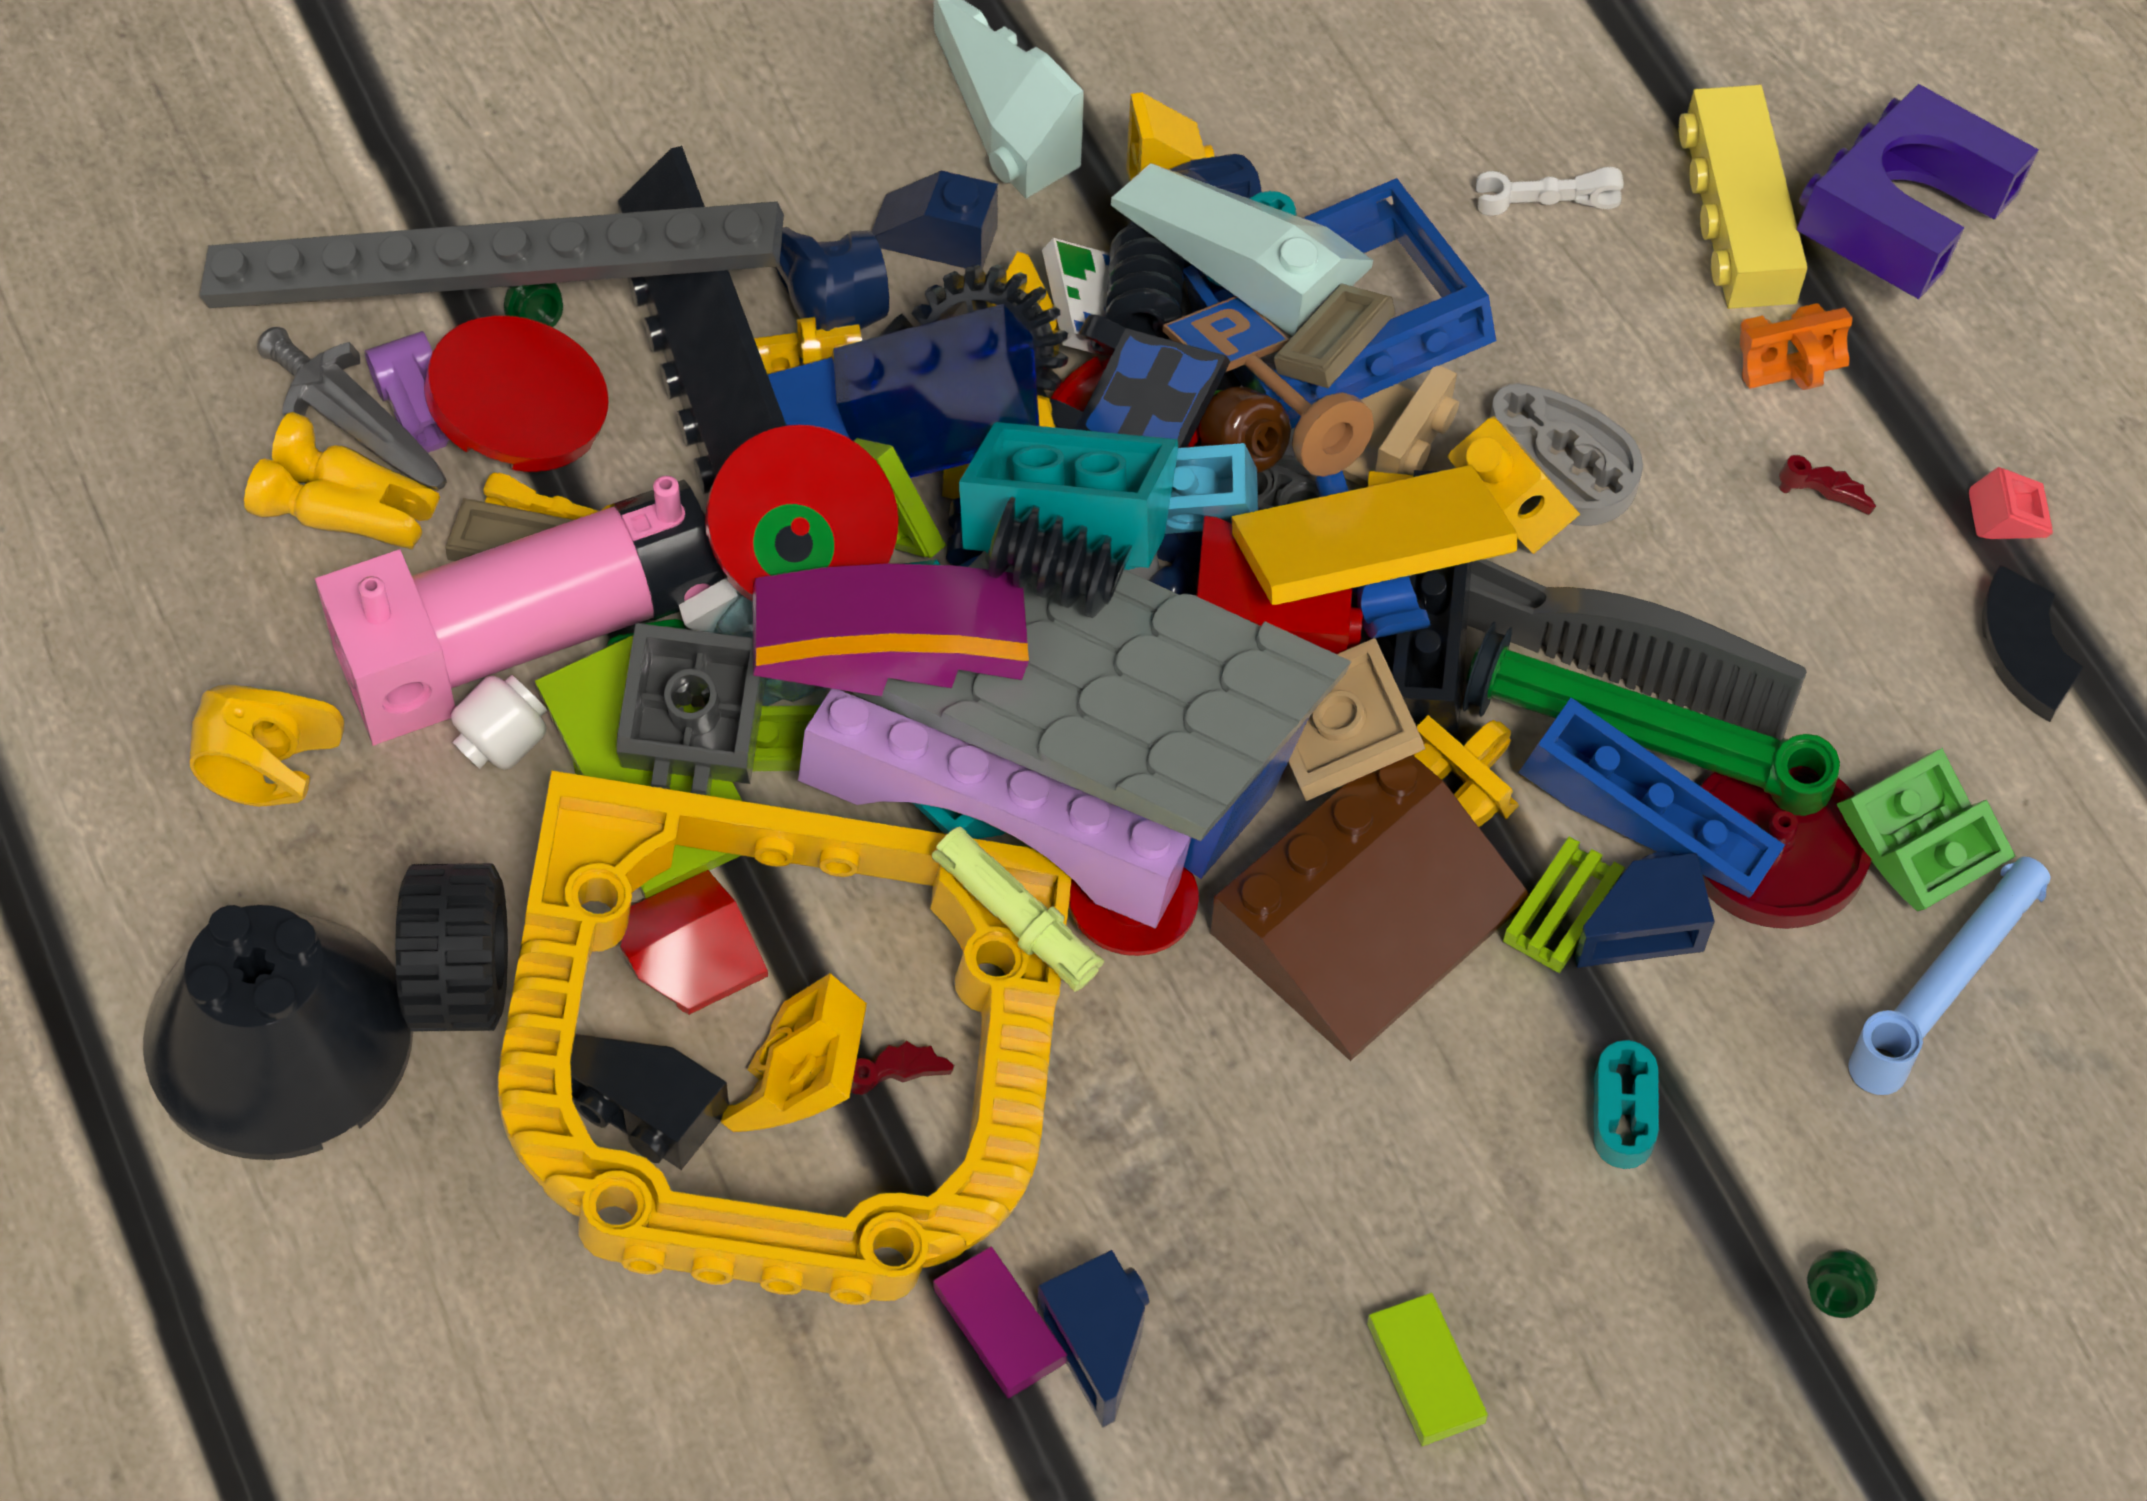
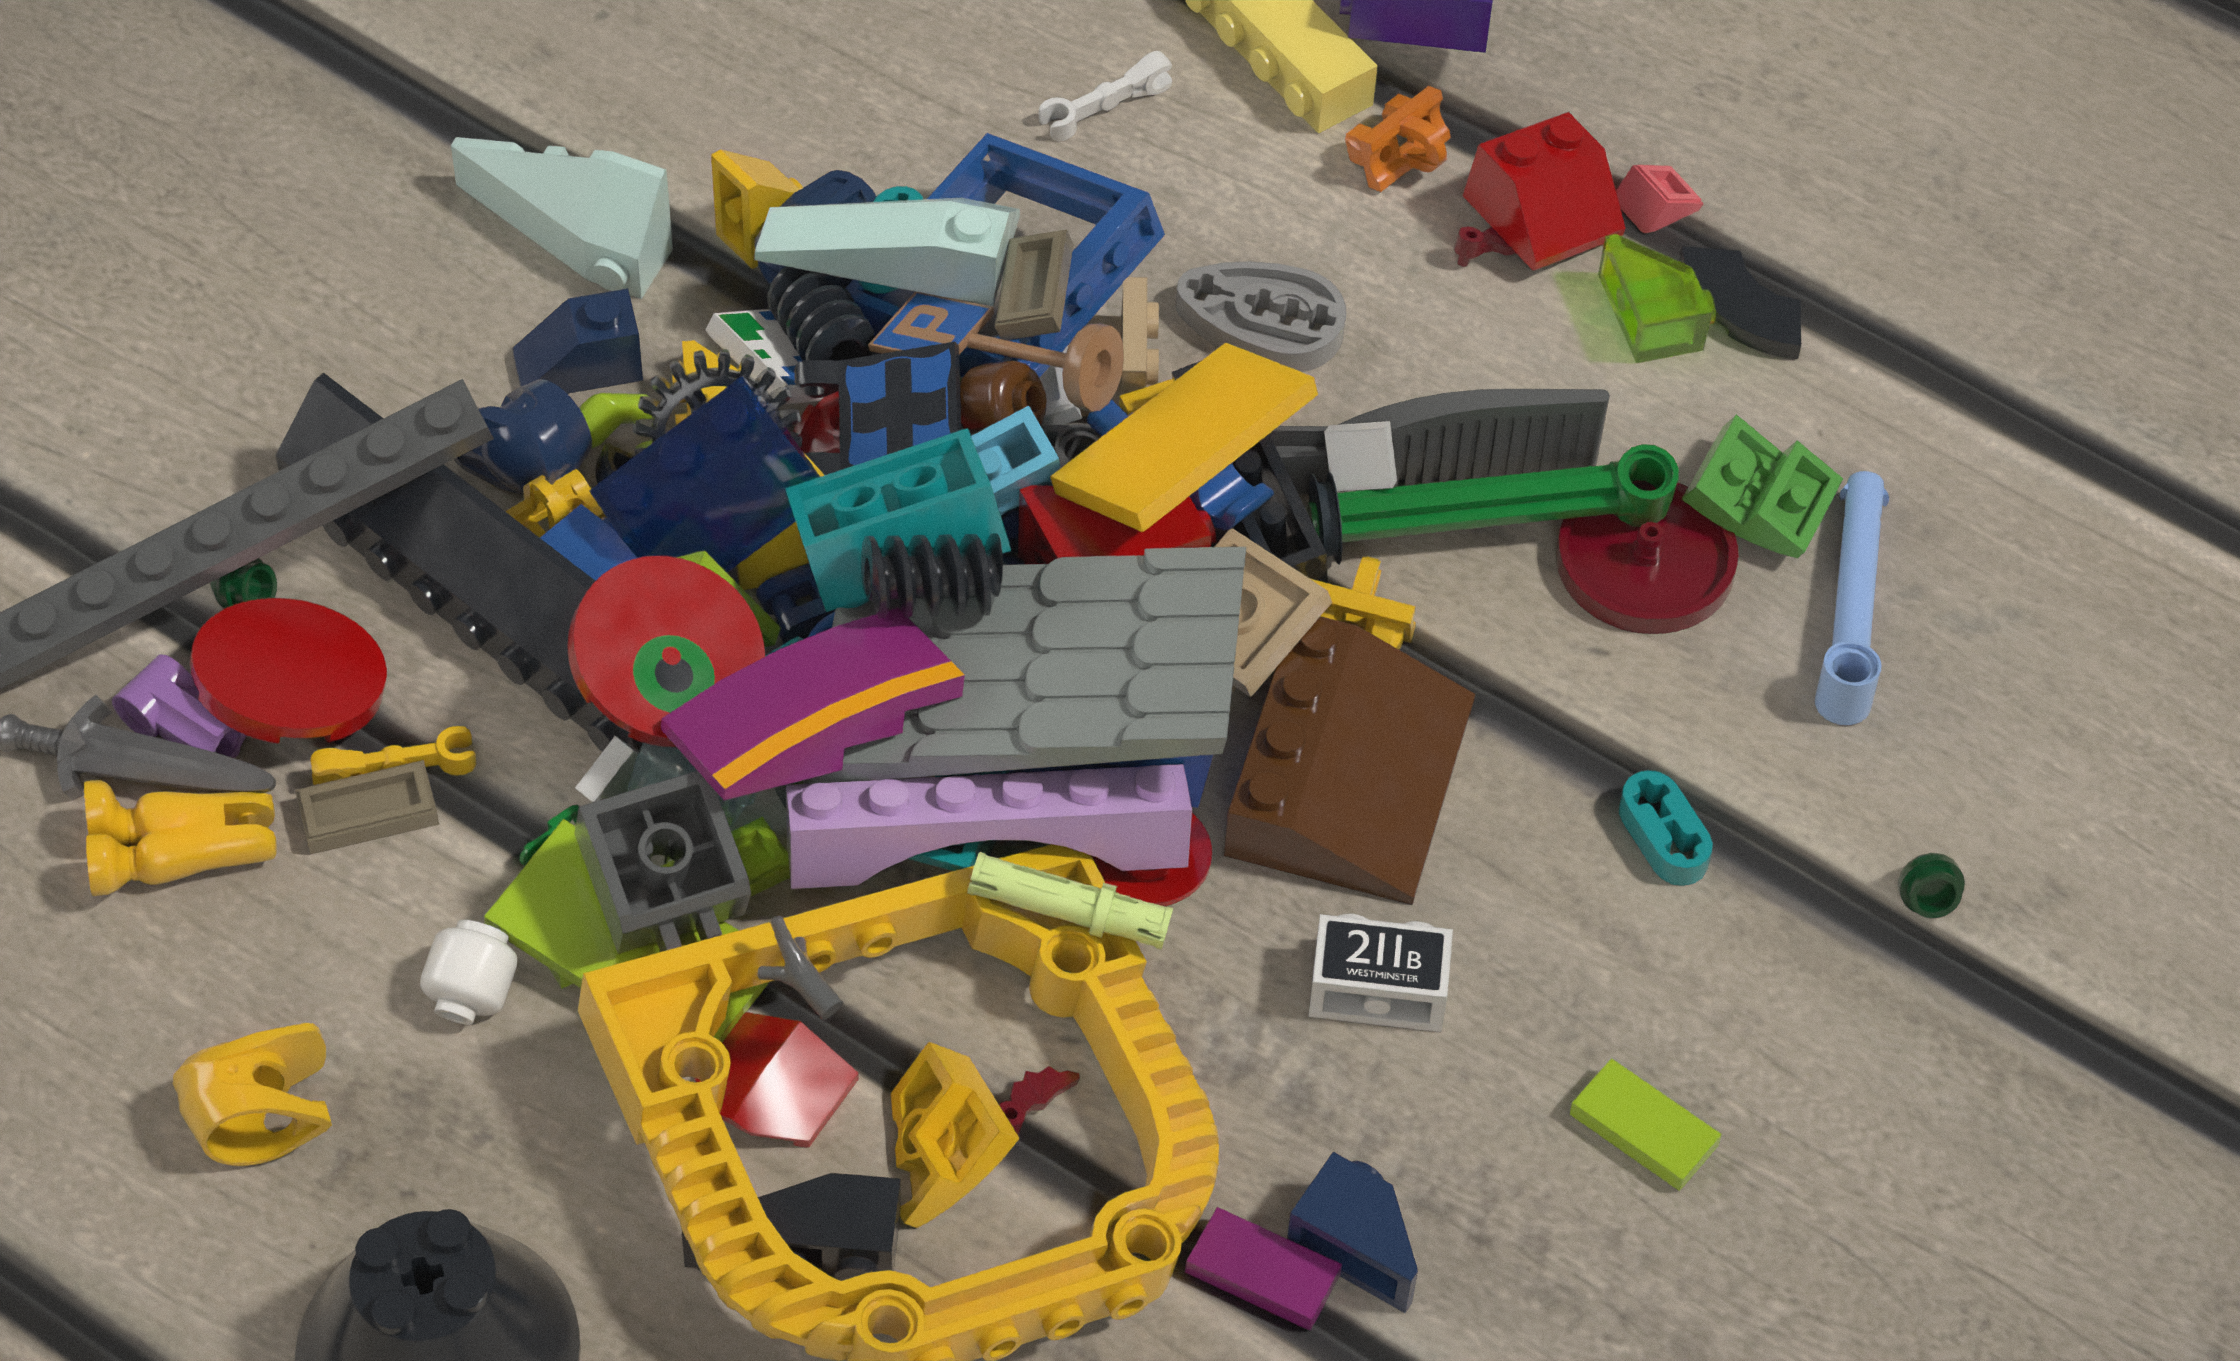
camera: 30 degrees left, 5 degrees down
bright pink piece [314,475,724,746] -> none
black tyre [395,863,508,1032] -> none
yellow torso [1447,416,1580,554] -> none
lime tile [1503,836,1625,974] -> none
blue slope [1518,698,1785,898] -> none
dark blue slope [1575,852,1715,968] -> none
none -> lime arm [579,393,652,449]
none -> dark grey bar [757,916,843,1020]
none -> brick [1308,914,1453,1032]
none -> white tile [1324,421,1397,492]
none -> red slope [1463,112,1626,271]
none -> clear neon green slope [1598,234,1716,363]

